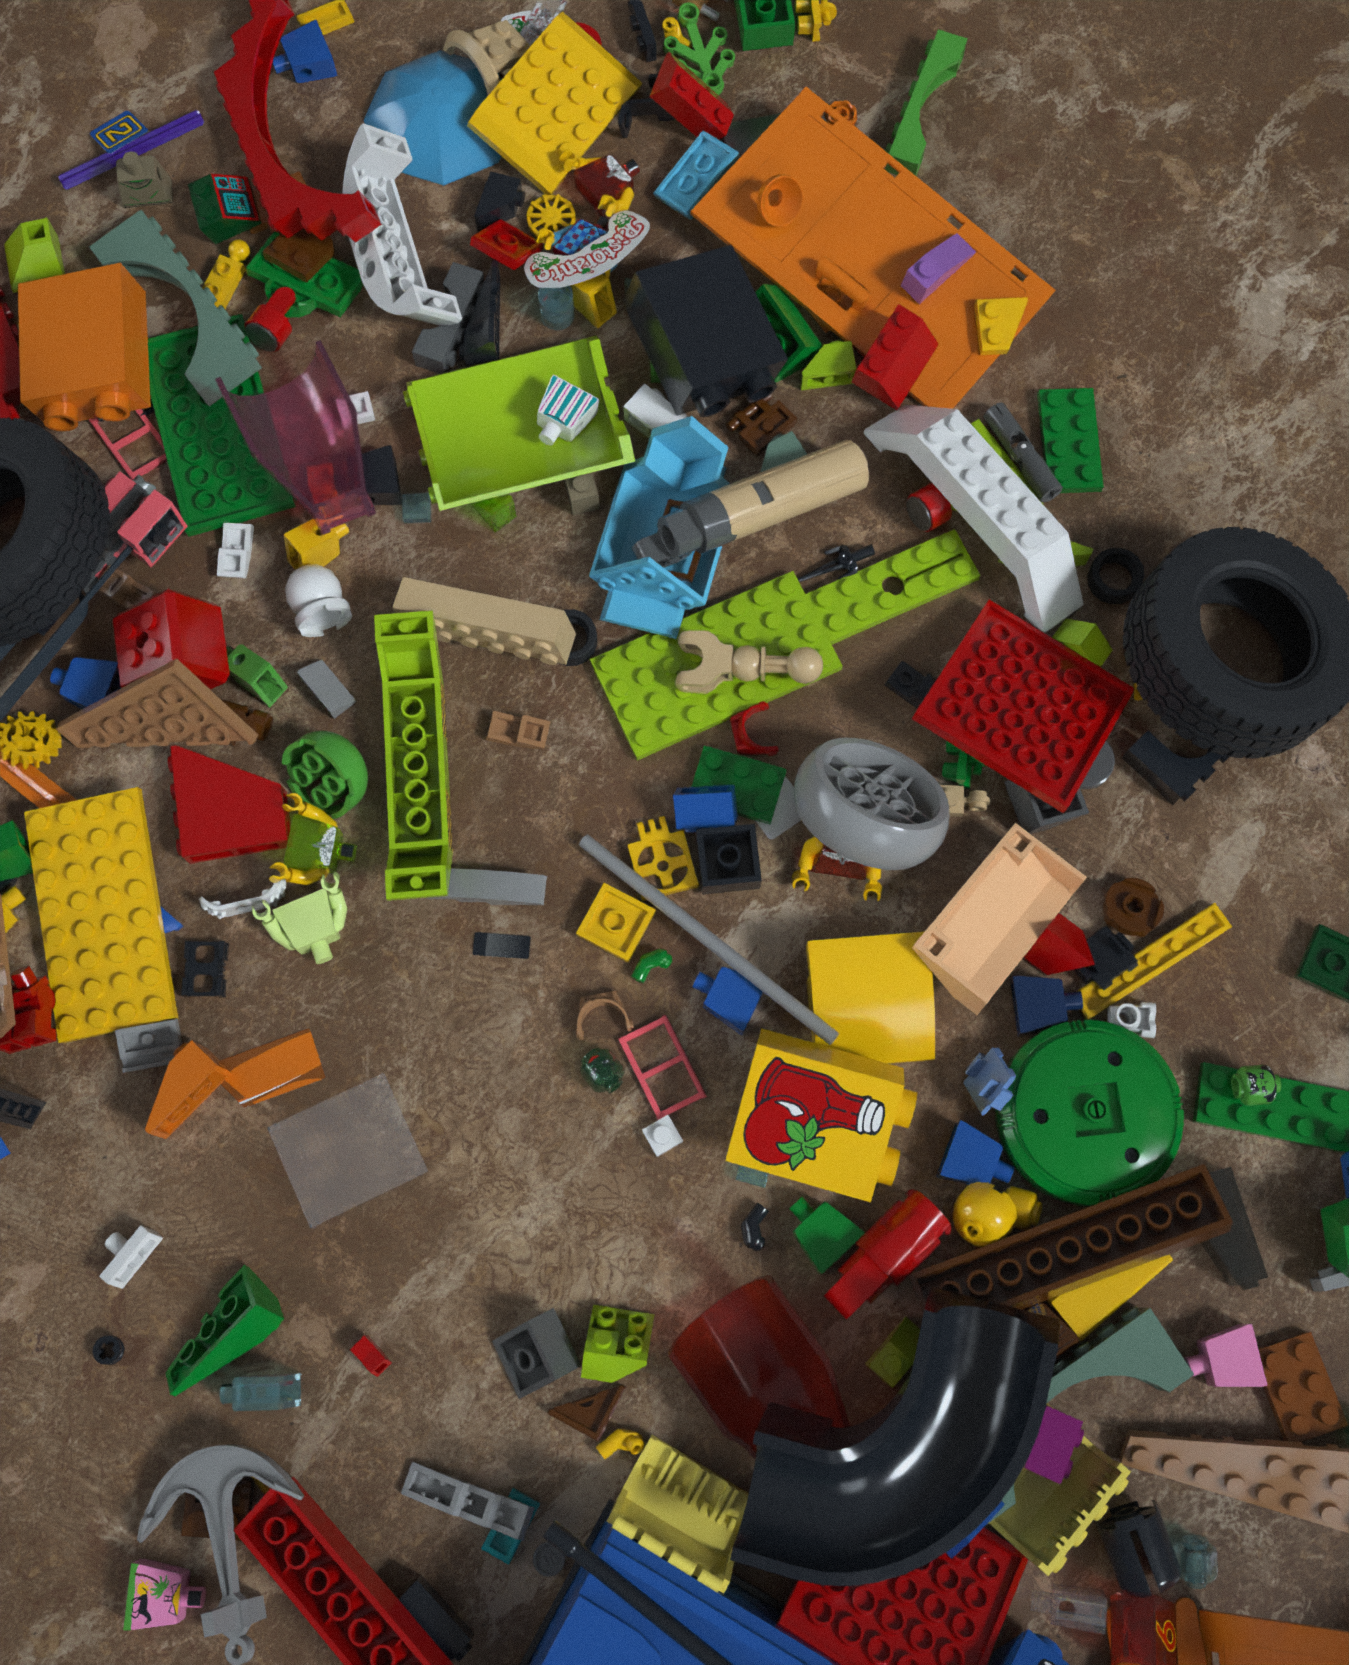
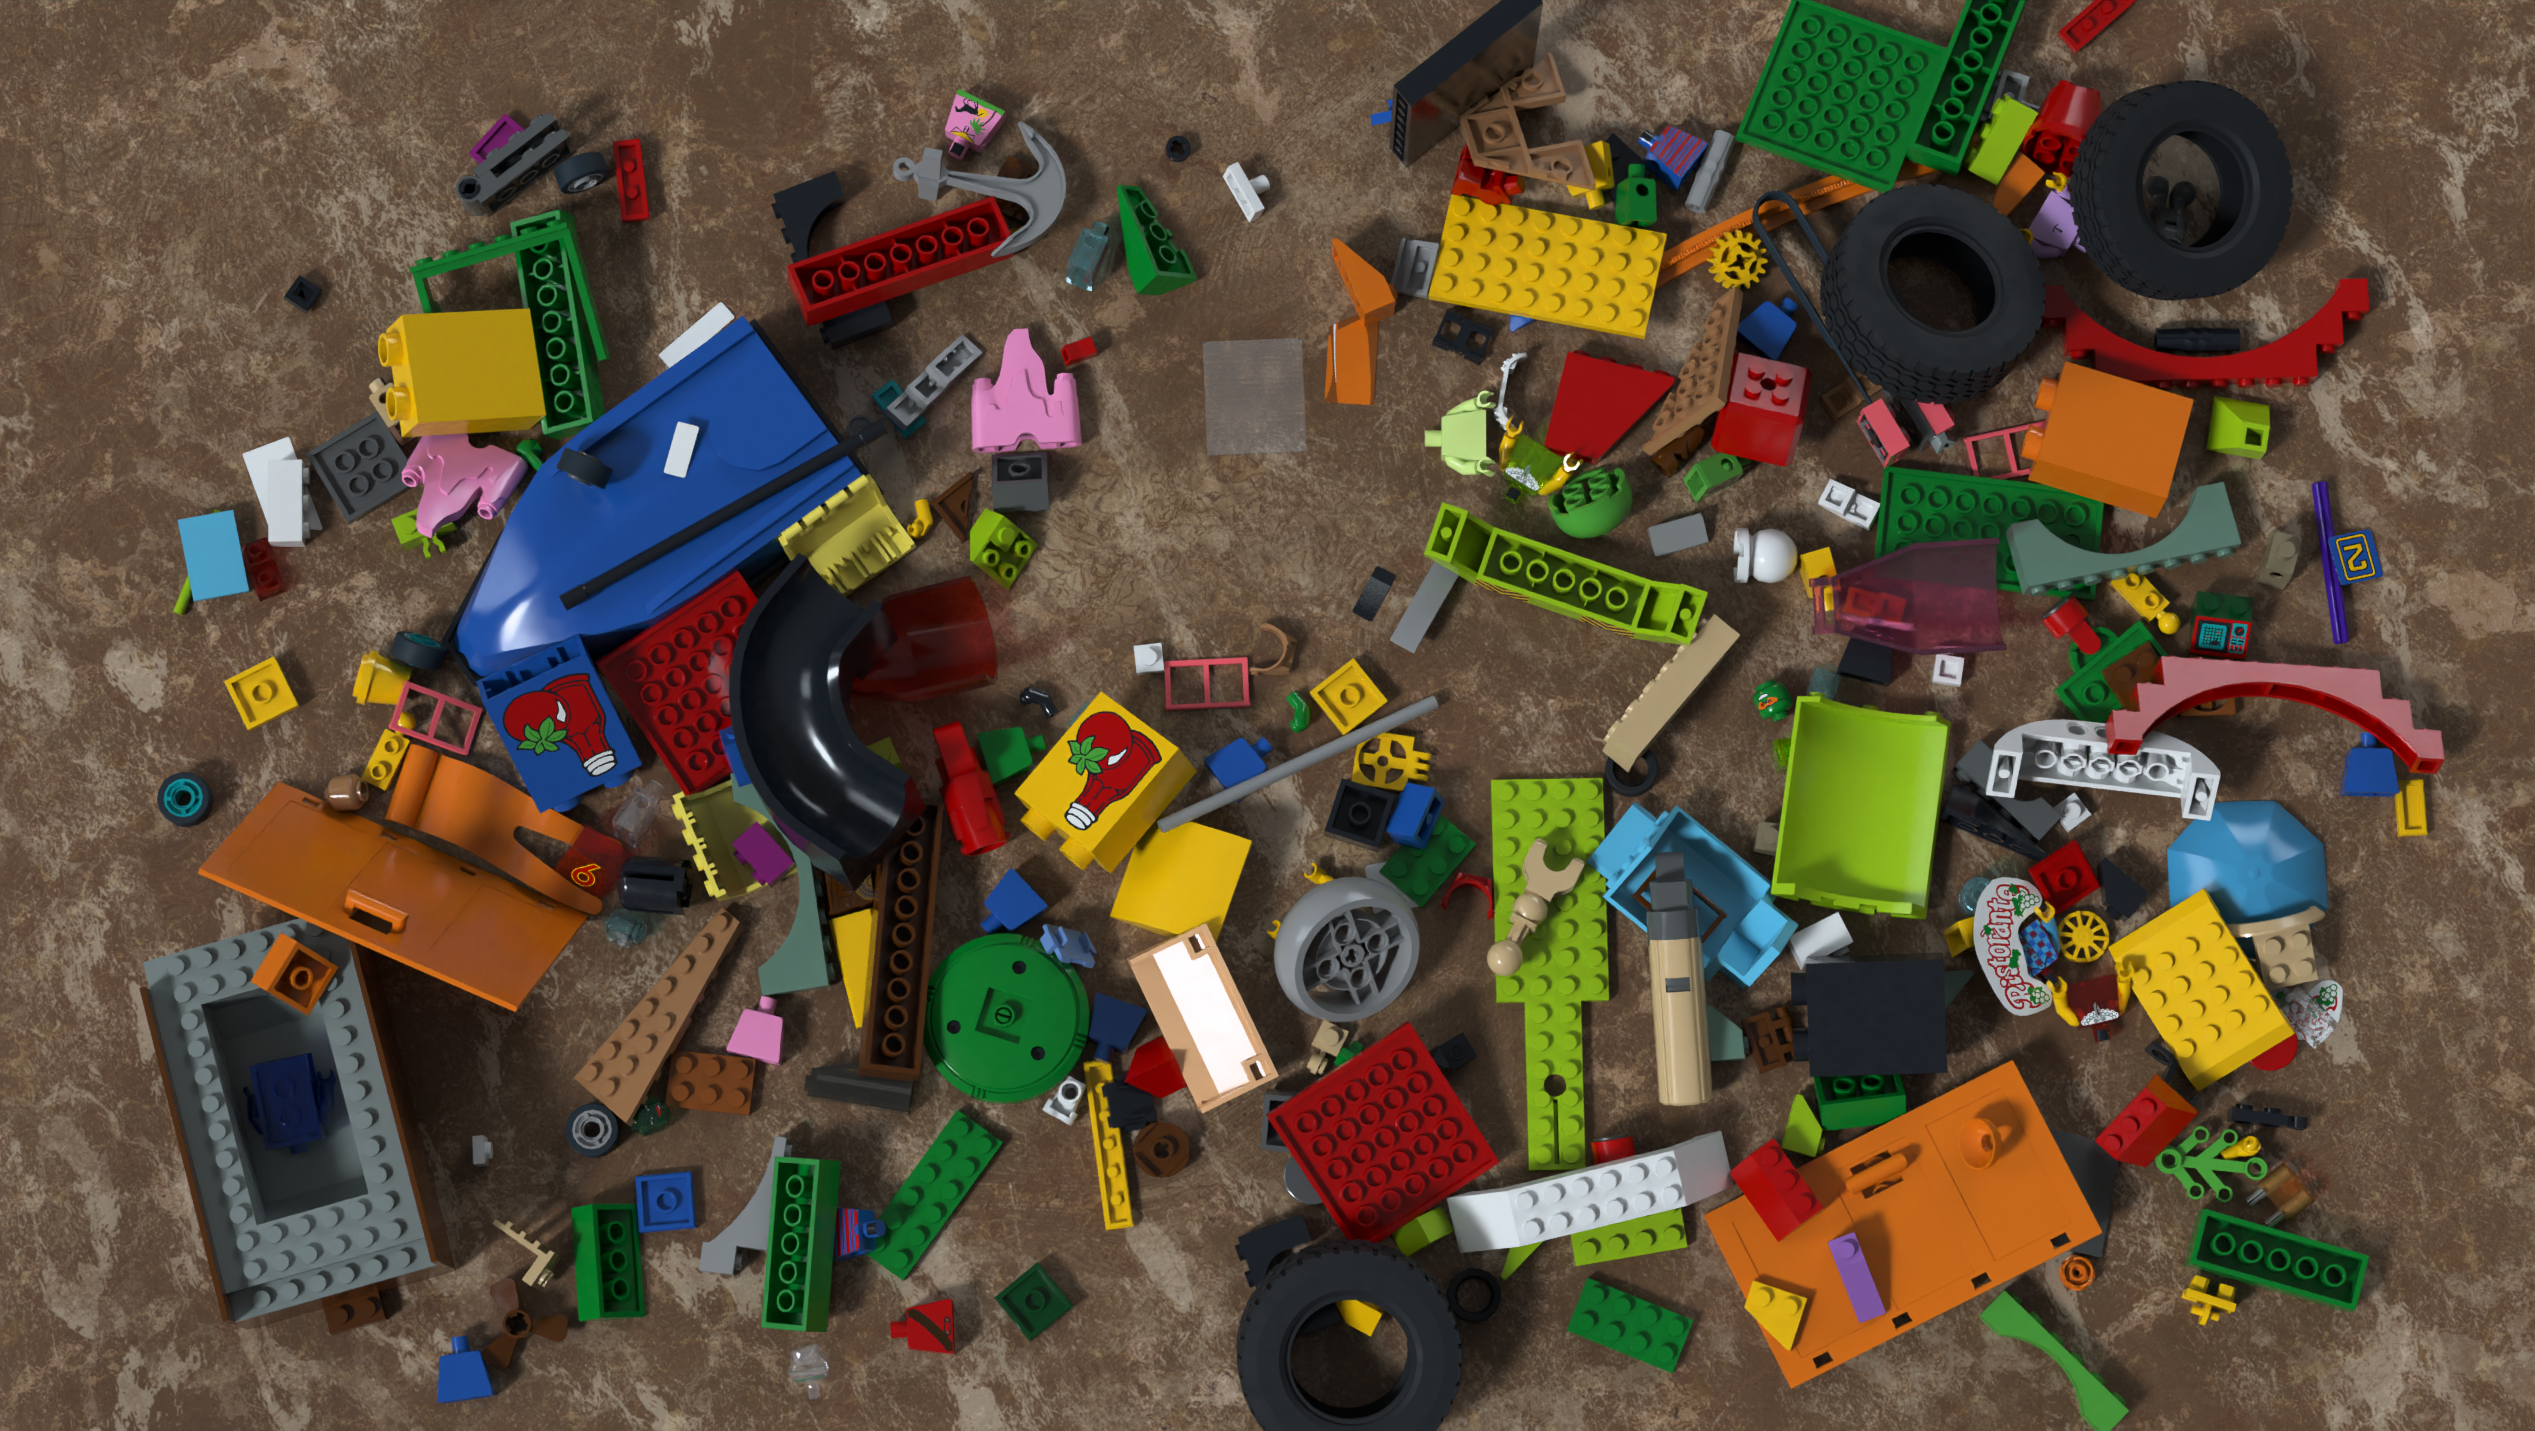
camera: 115 degrees right, 5 degrees up
medium nougat slope [486,710,550,750] -> none
white torso [537,374,599,446] -> none
clear green head [580,1048,625,1093] -> none
medium azure tile [653,131,741,220] -> none
black piece [797,544,875,582] -> none
yellow cylinder [952,1182,1017,1247] -> none
dark grey piece [983,402,1063,503] -> none
yellow head [1001,1186,1043,1231] -> none
bright green head [1231,1064,1281,1106] -> none
none -> bright pink rock [971,328,1082,453]
none -> green head [1752,679,1794,723]
none -> white plate [2054,793,2091,832]

